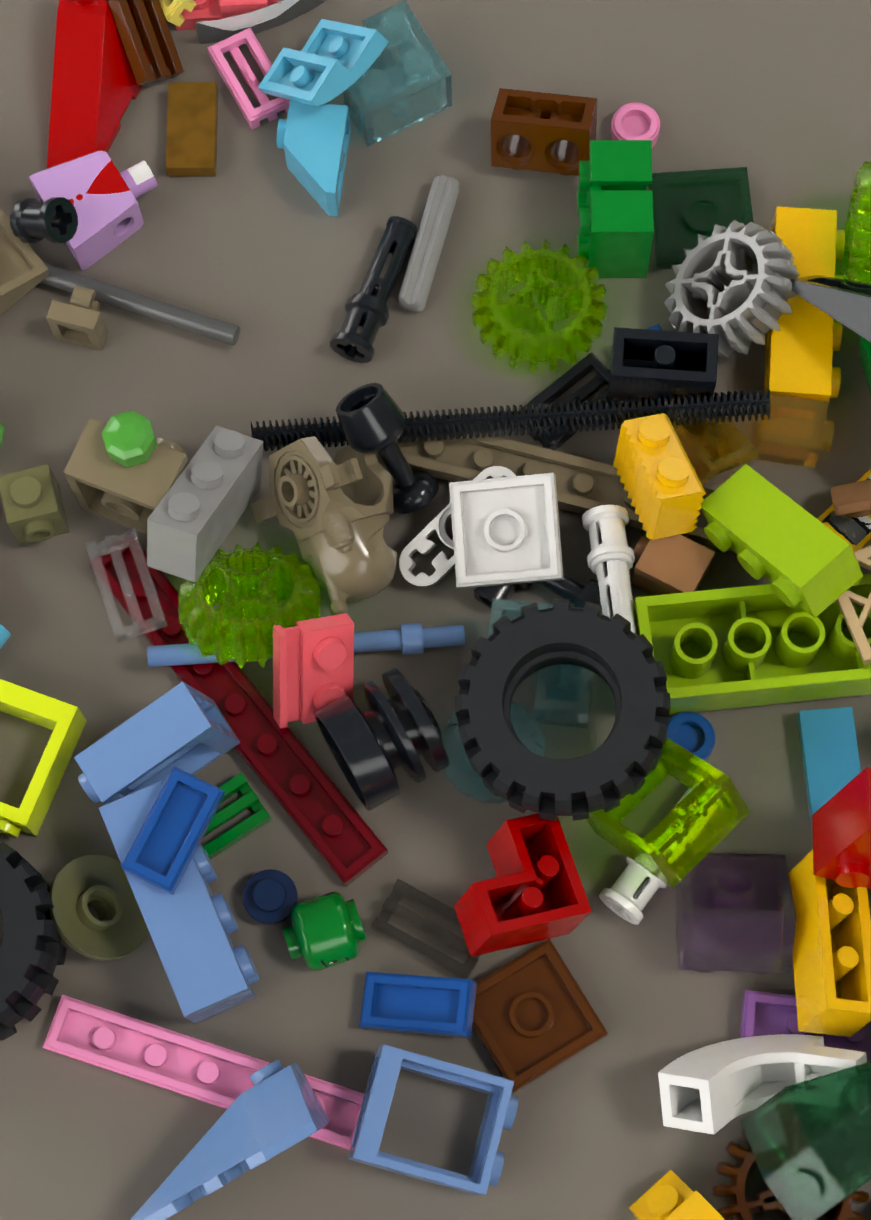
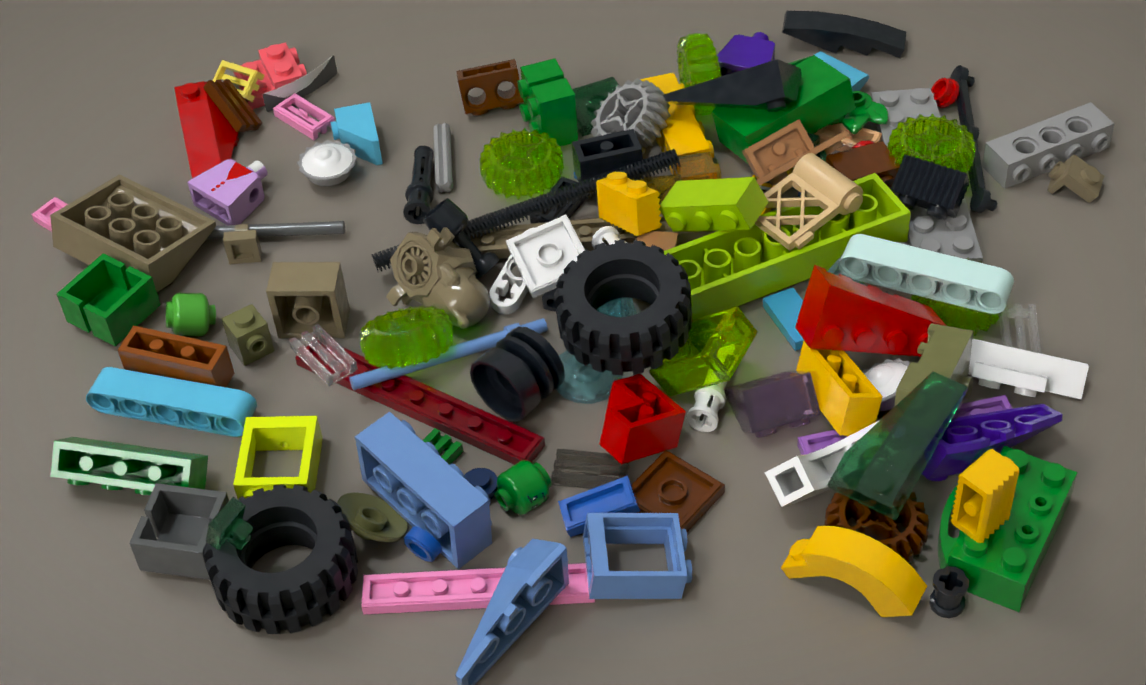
camera: 20 degrees left, 25 degrees down
black bush [10,197,78,243] -> none
medium blue window [74,681,240,804] -> none
bright green tile [102,410,157,468] -> none
blue tile [120,766,225,895] -> none
light grey brick [147,425,264,583] -> none
pearl gold tile [166,82,218,177] -> none
medium azure slope [258,19,389,107] -> none
coral plate [273,613,354,729] -> none
clear light blue brick [343,0,452,147] -> none
none -> white piece [297,140,358,186]
none -> blue tile [404,526,442,562]

